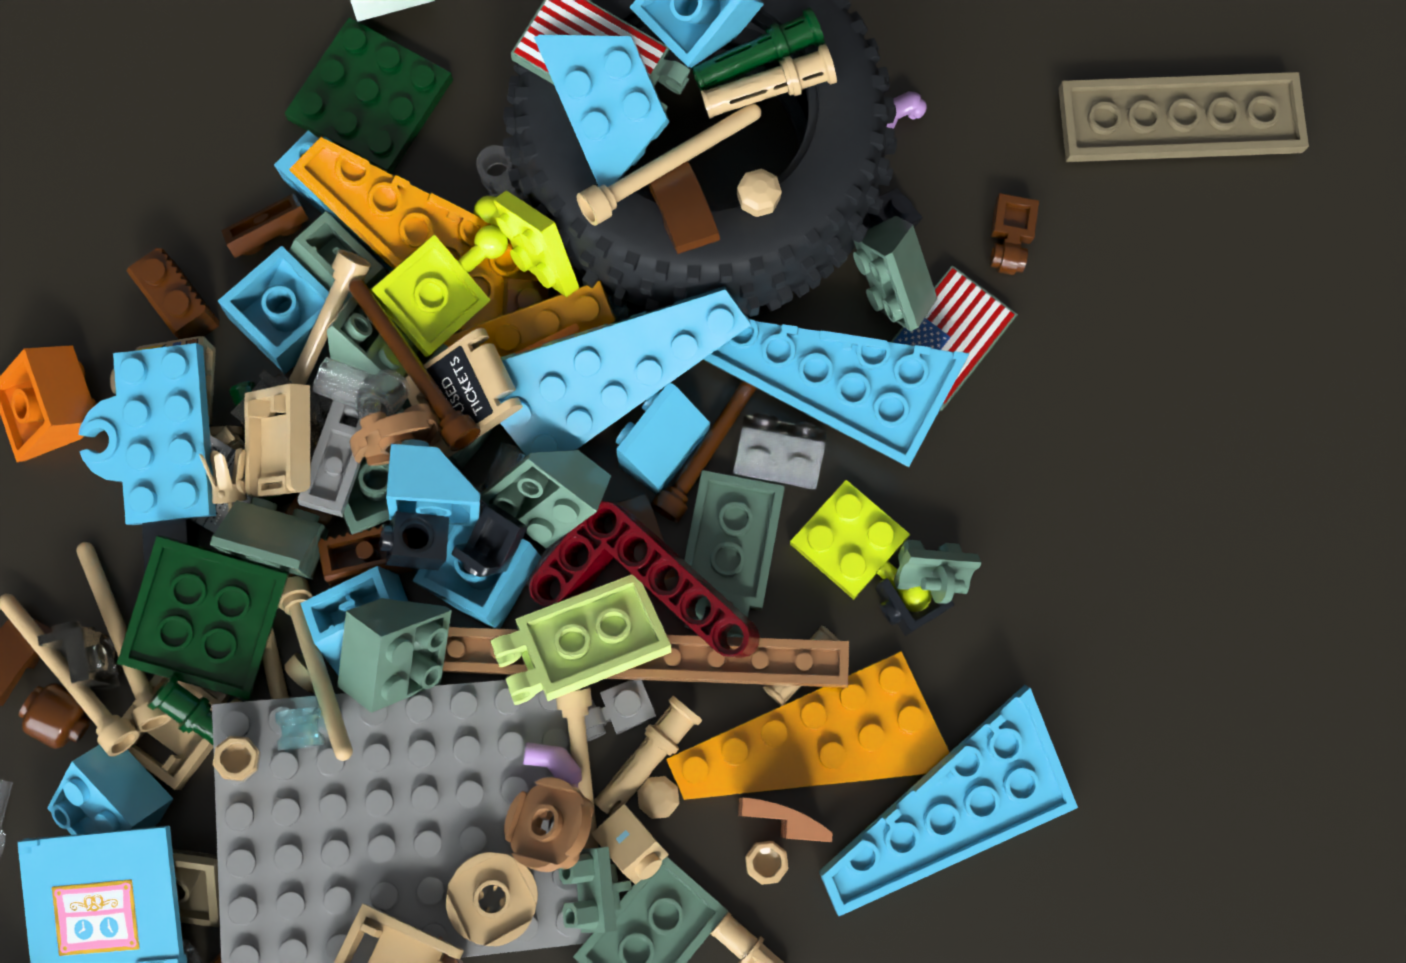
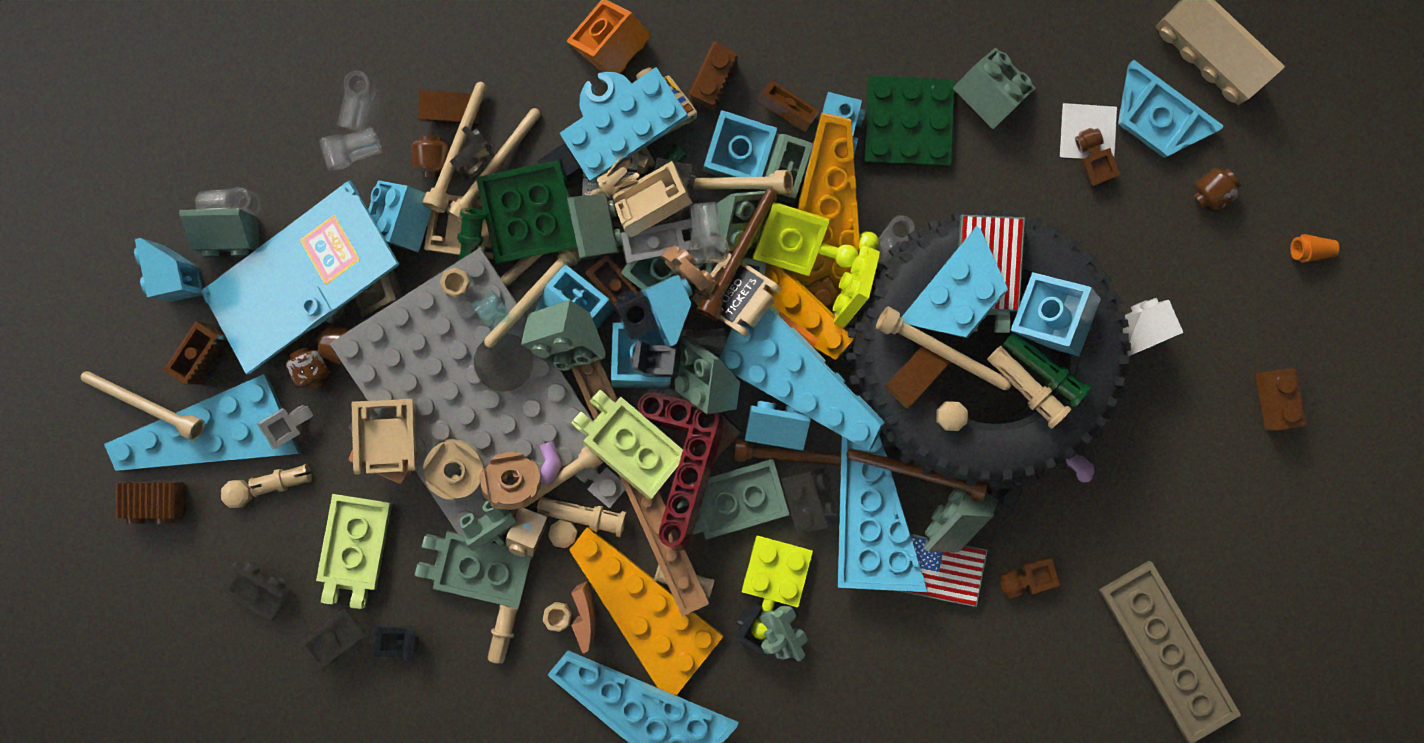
camera: 70 degrees right, 10 degrees up
tan tile [284,653,315,694] -> none
none -> clear smoke tile [473,333,533,392]
none -> reddish brown piece [846,448,988,502]

